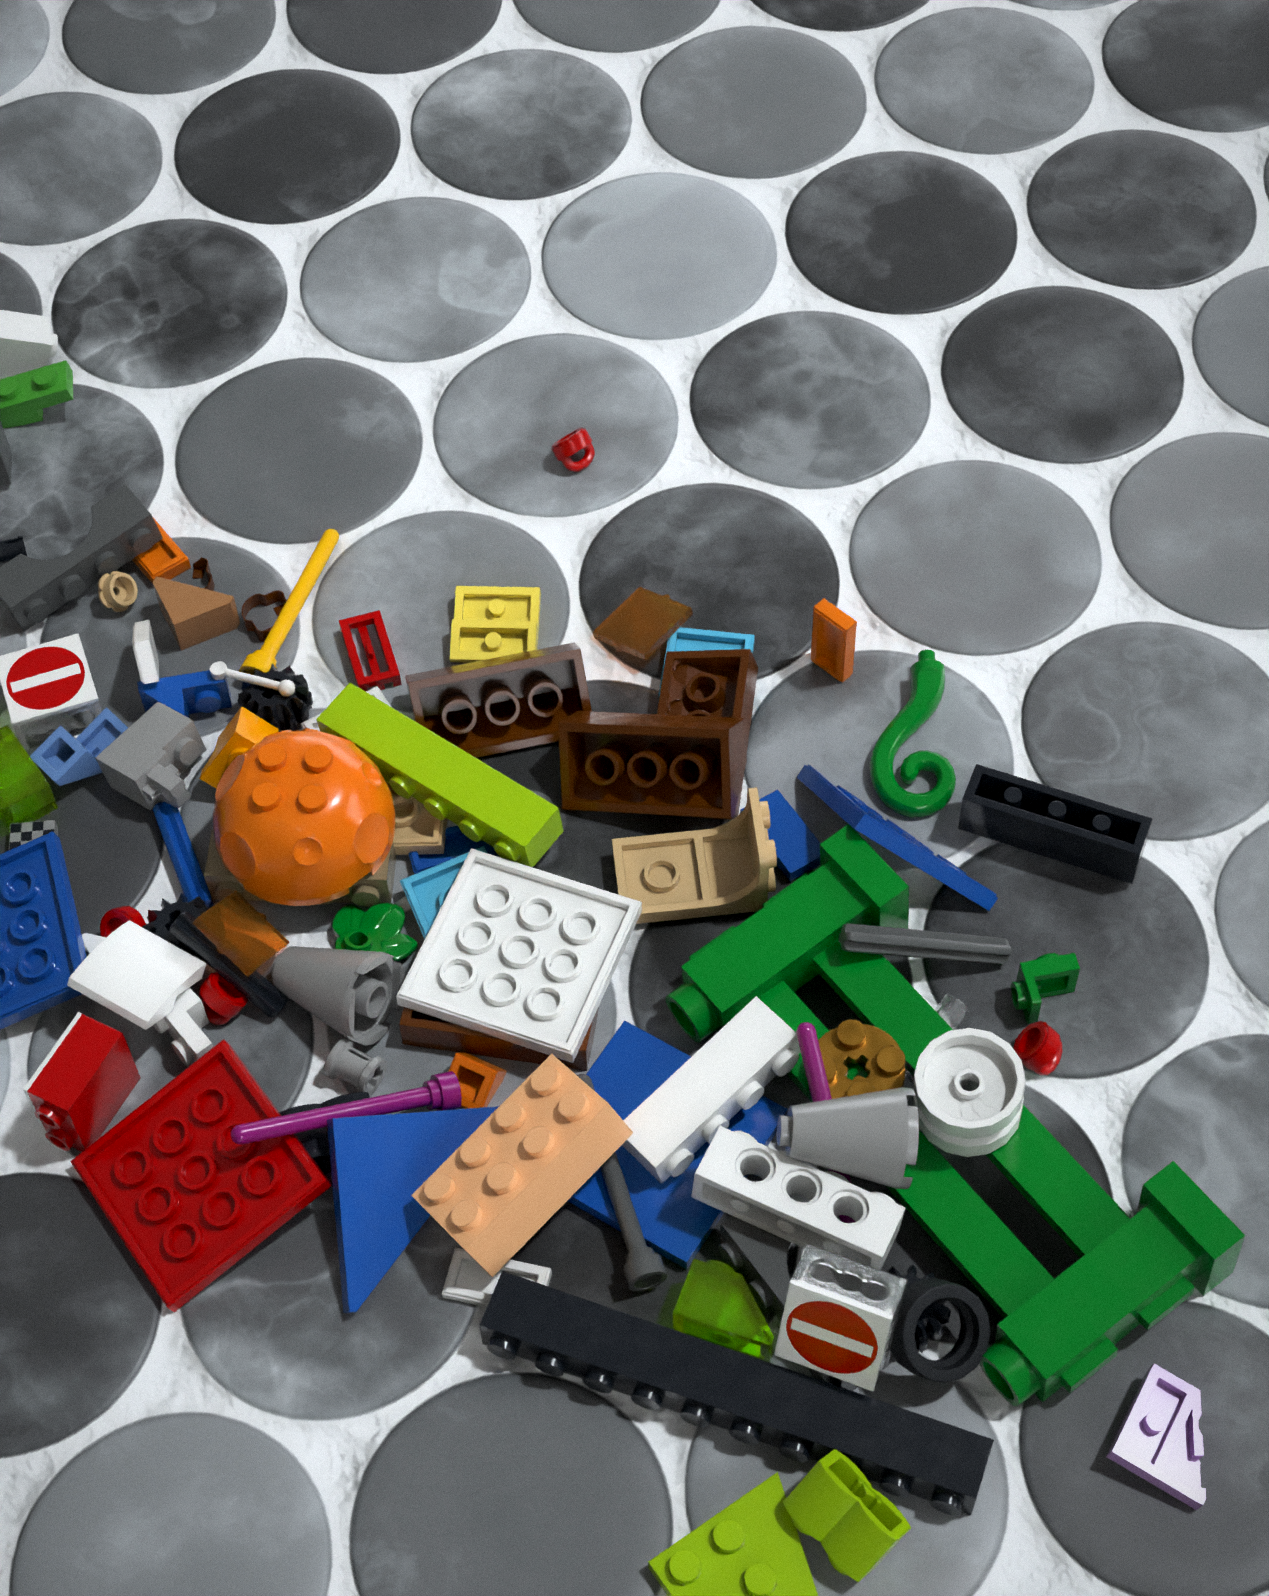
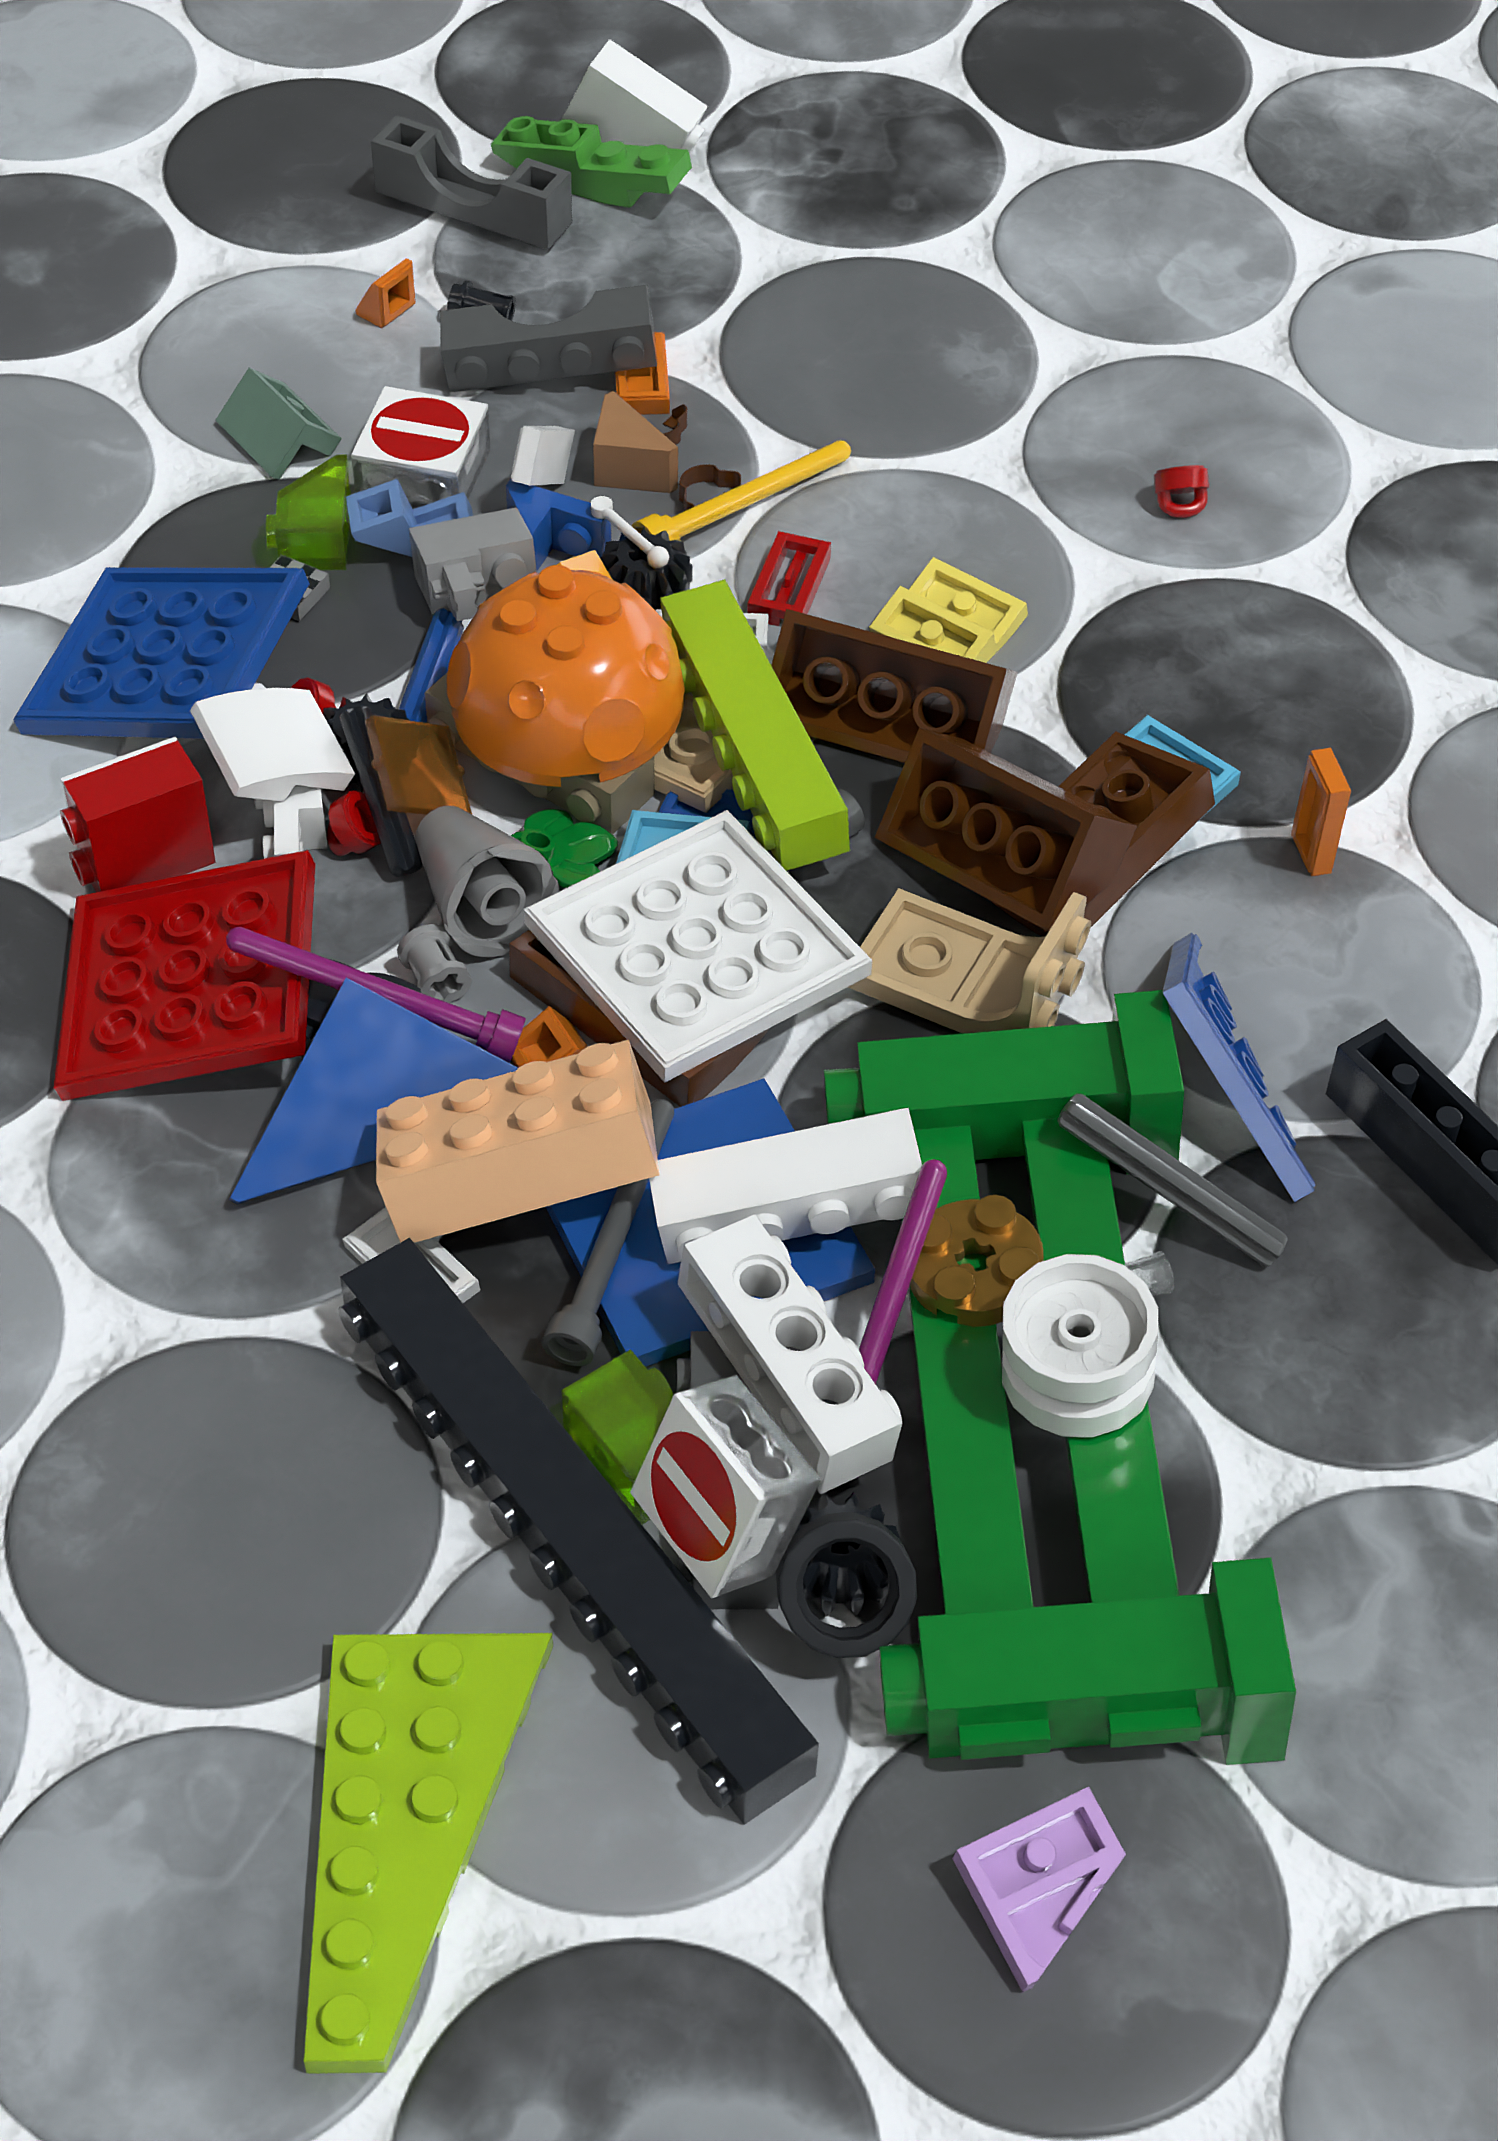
camera: 30 degrees right, 5 degrees down
tan plate [98,571,138,612] -> none
clear orange piece [593,587,693,660] -> none
blue tile [740,789,821,882] -> none
light grey cone [777,1087,919,1189] -> none
lime brick [783,1449,911,1582] -> none
green plant [870,650,956,818] -> none
green bracket [1011,953,1080,1024] -> none
red tile [1013,1021,1063,1076] -> none

